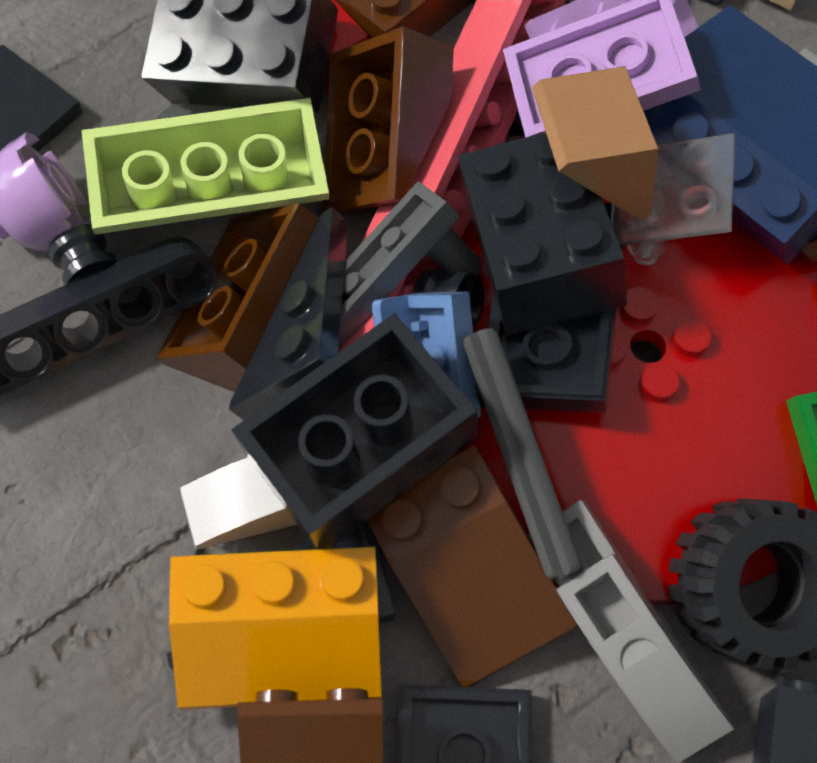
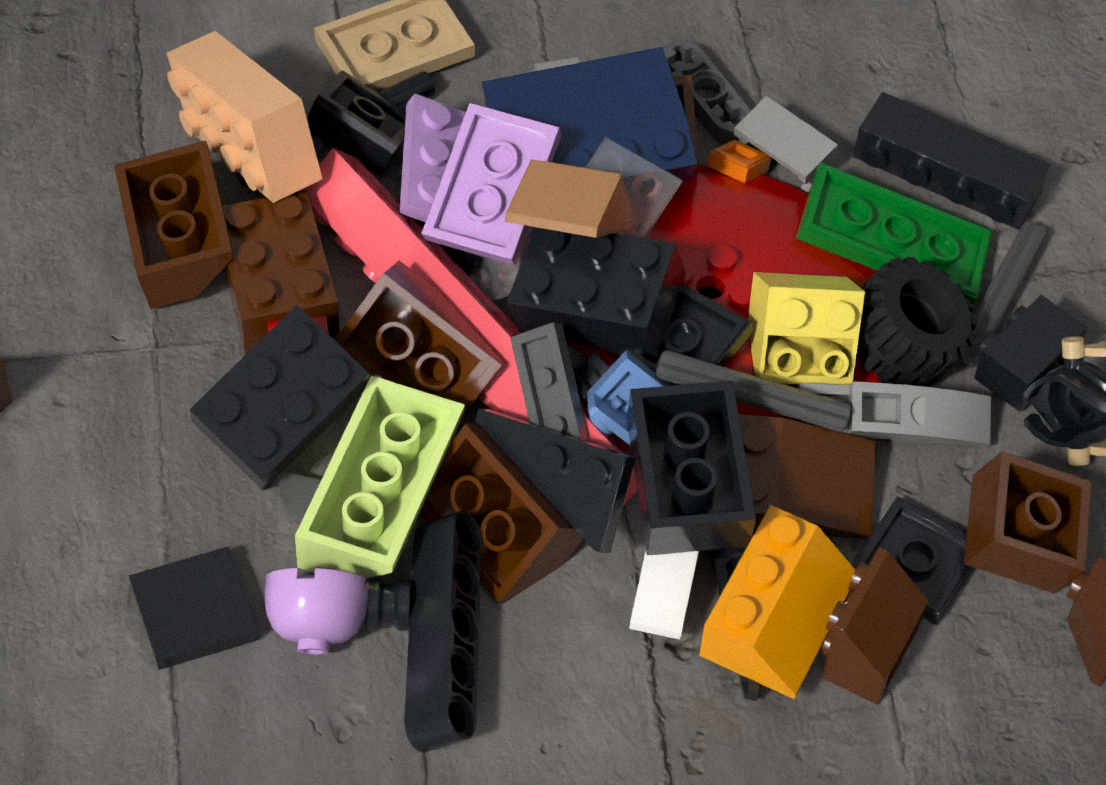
camera: 60 degrees left, 10 degrees down
none -> light yellow slope [748,272,865,385]

